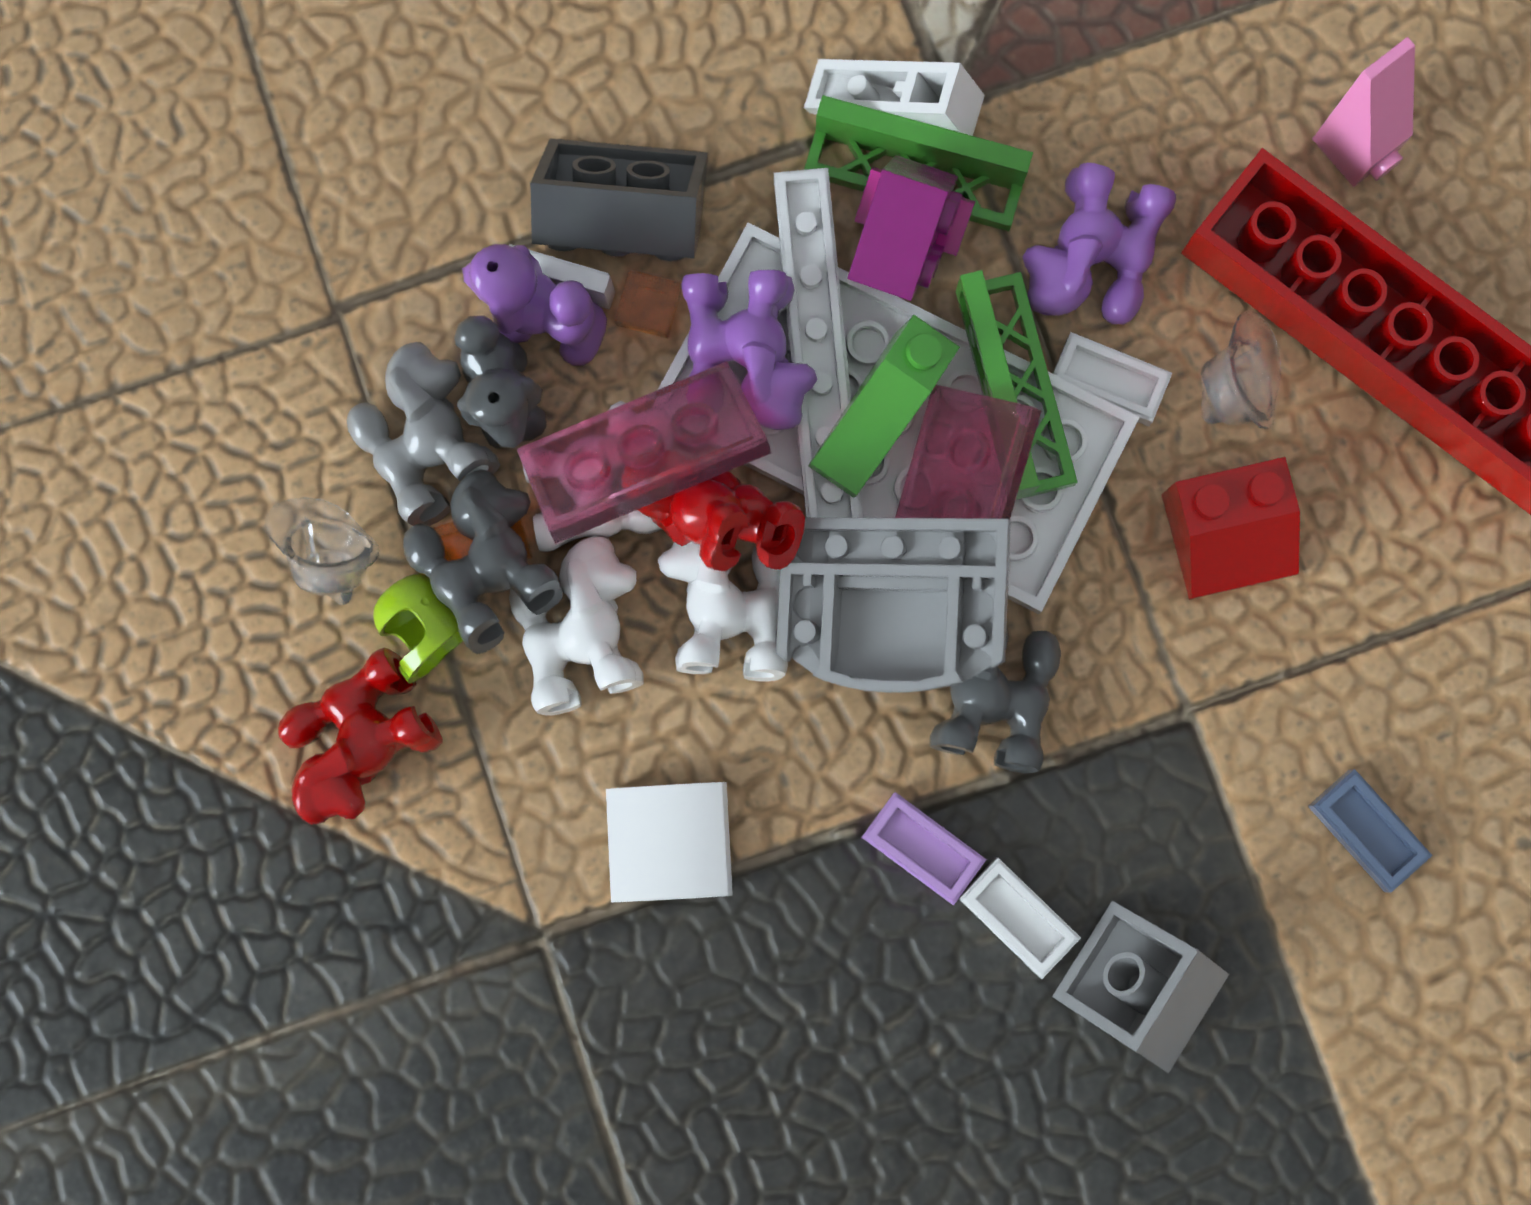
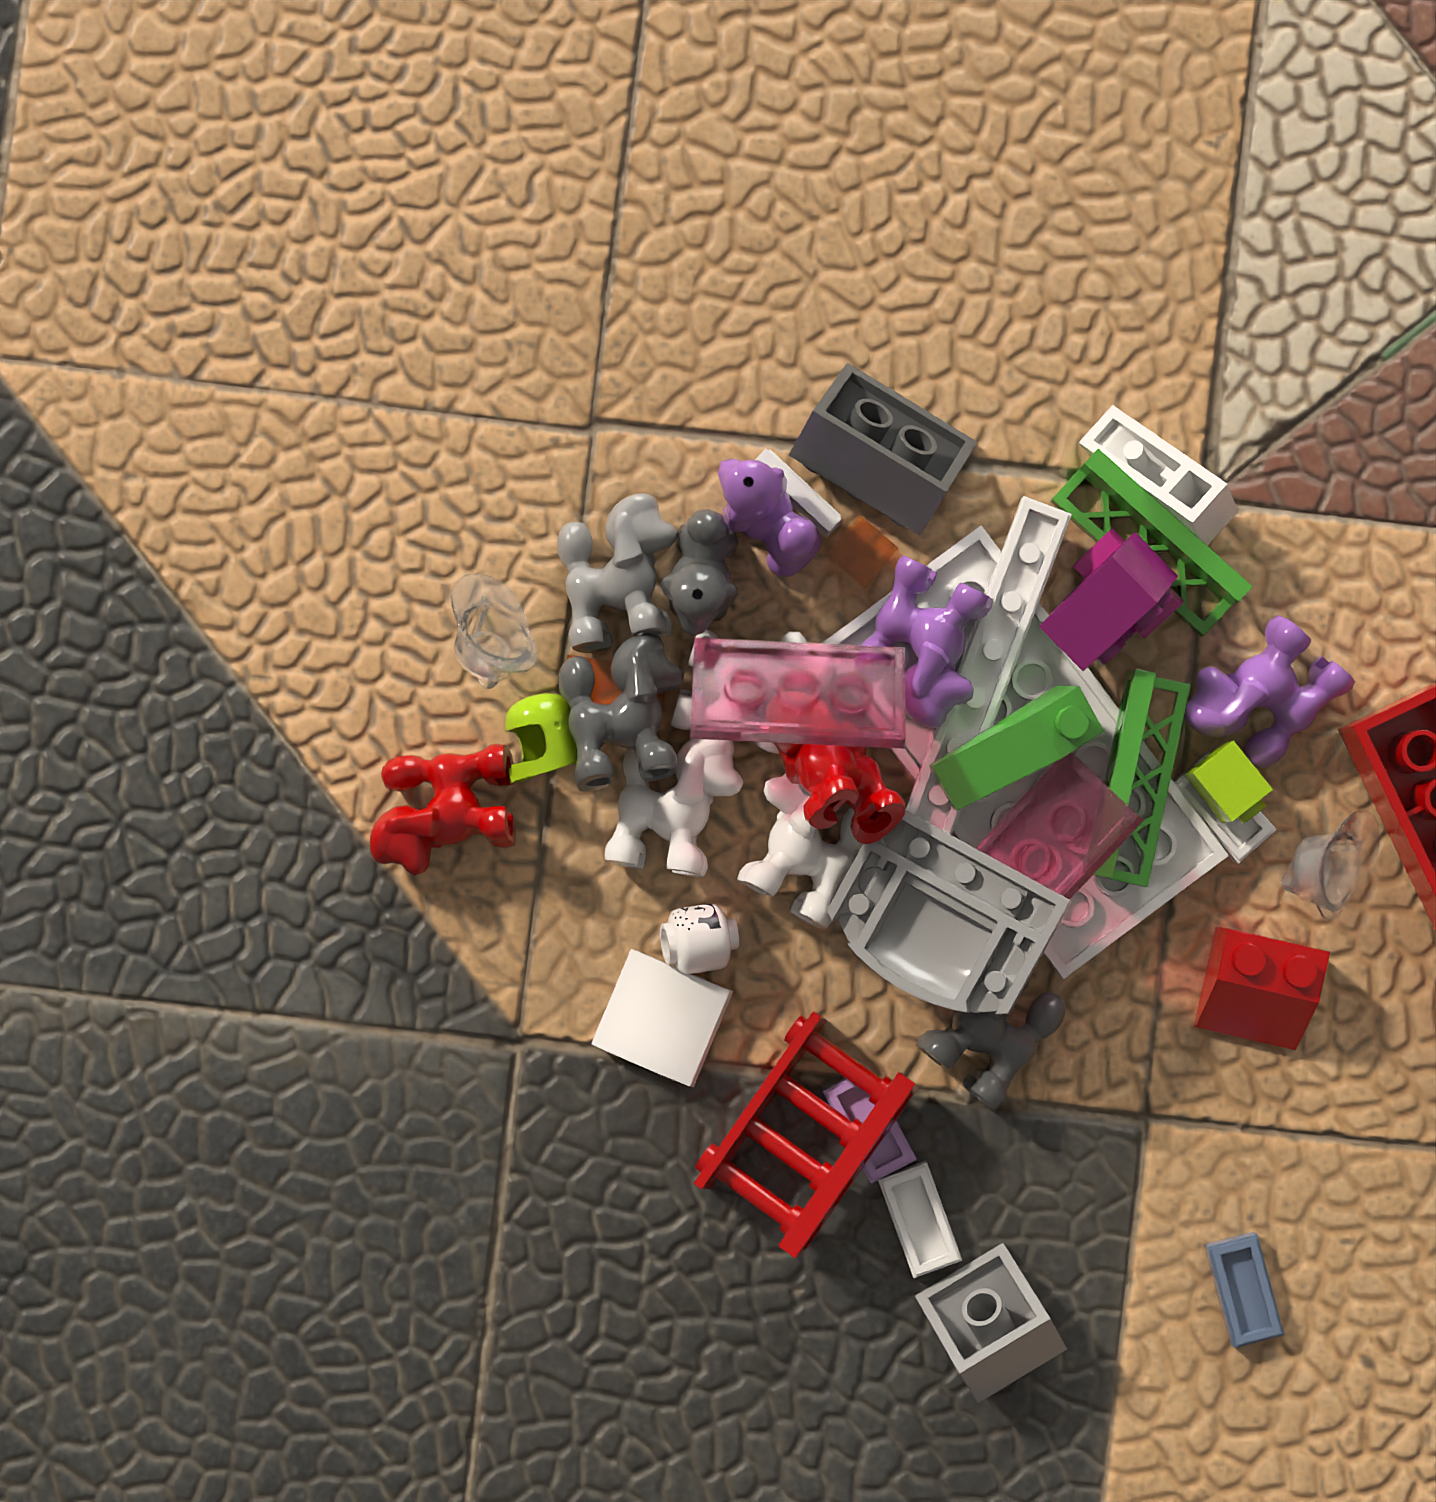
camera: 15 degrees right, 5 degrees up
none -> white head [660,904,739,974]
none -> red fence [693,1011,920,1258]
none -> lime brick [1183,740,1273,824]

